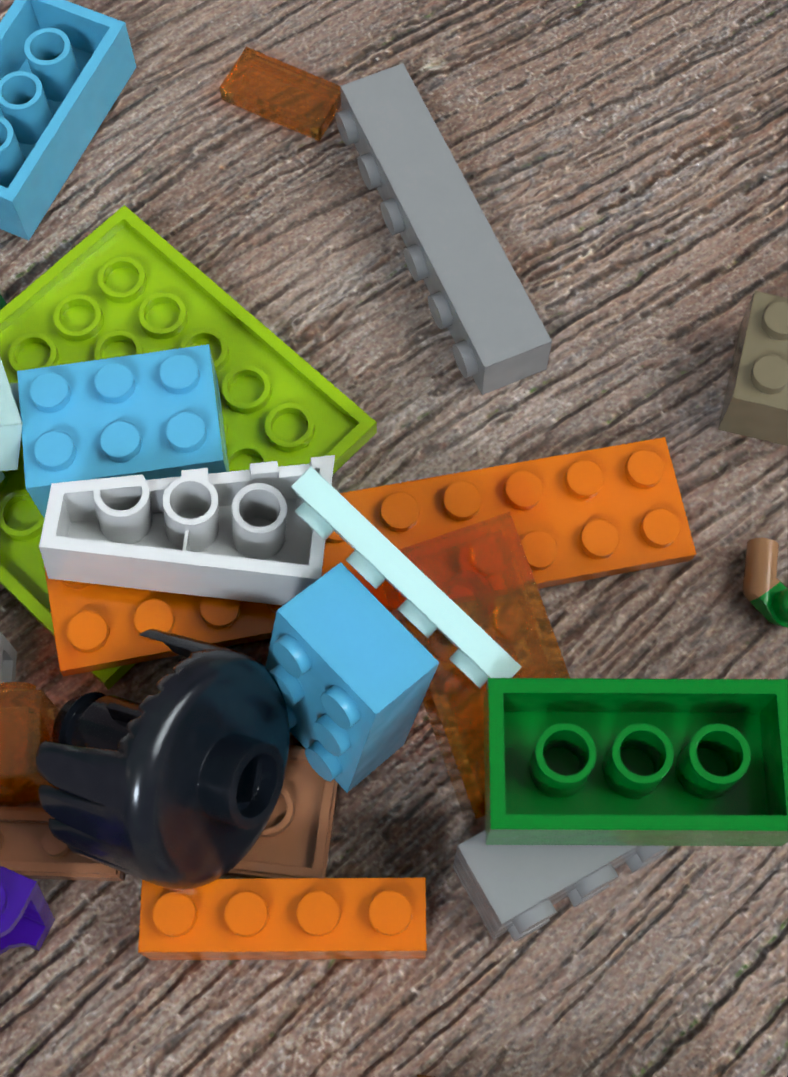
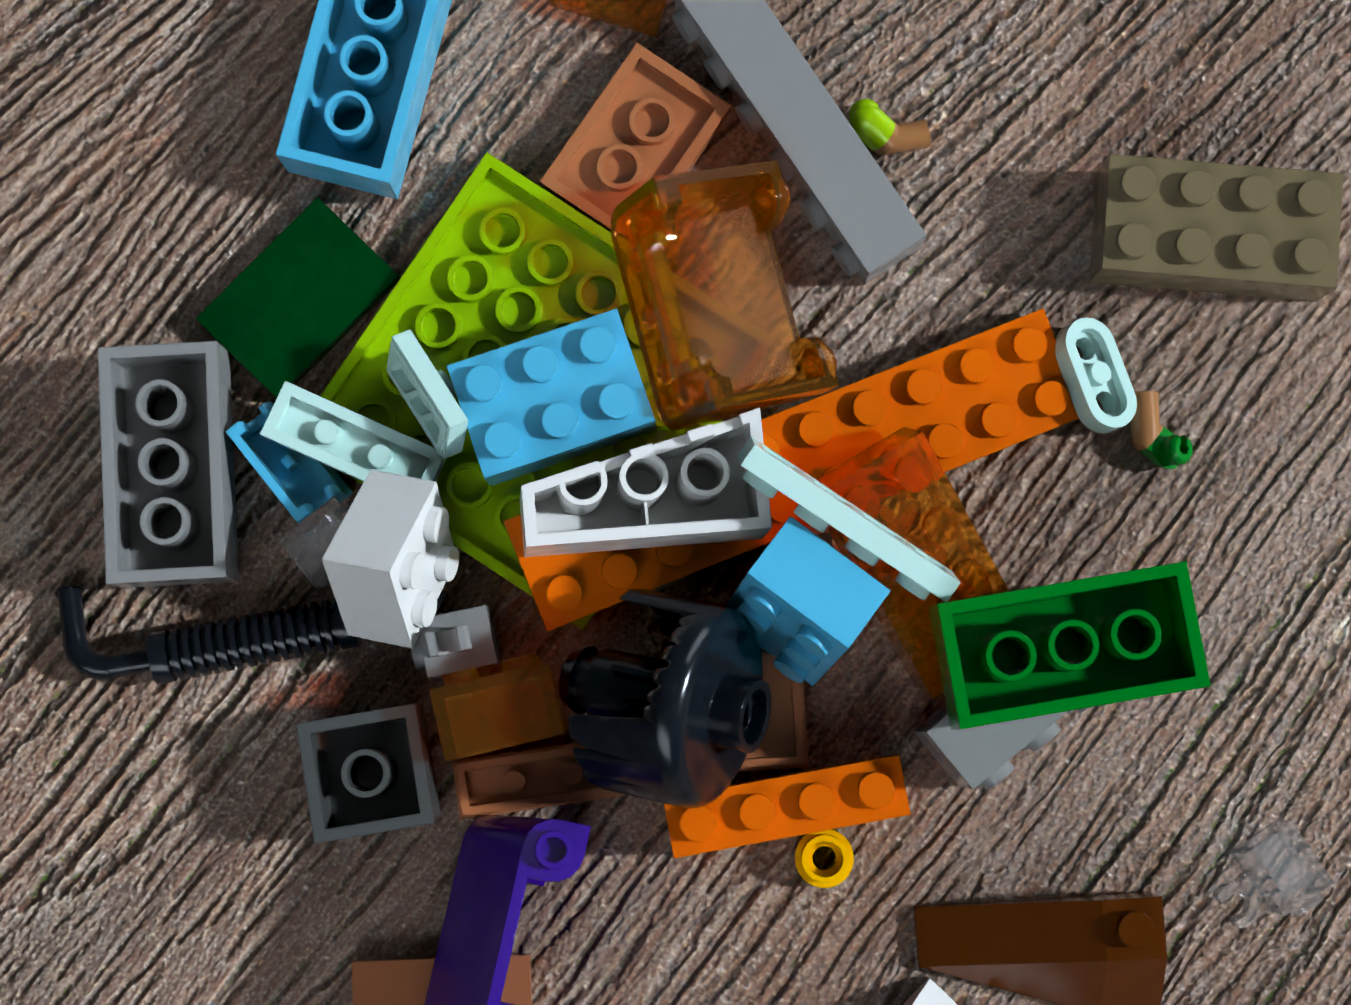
camera: 10 degrees left, 15 degrees up
none -> nougat plate [539,43,732,248]
none -> clear orange windscreen [611,160,839,431]
none -> yellow plate [794,829,854,888]
none -> arm [849,99,931,156]
none -> light aqua plate [1055,317,1137,434]

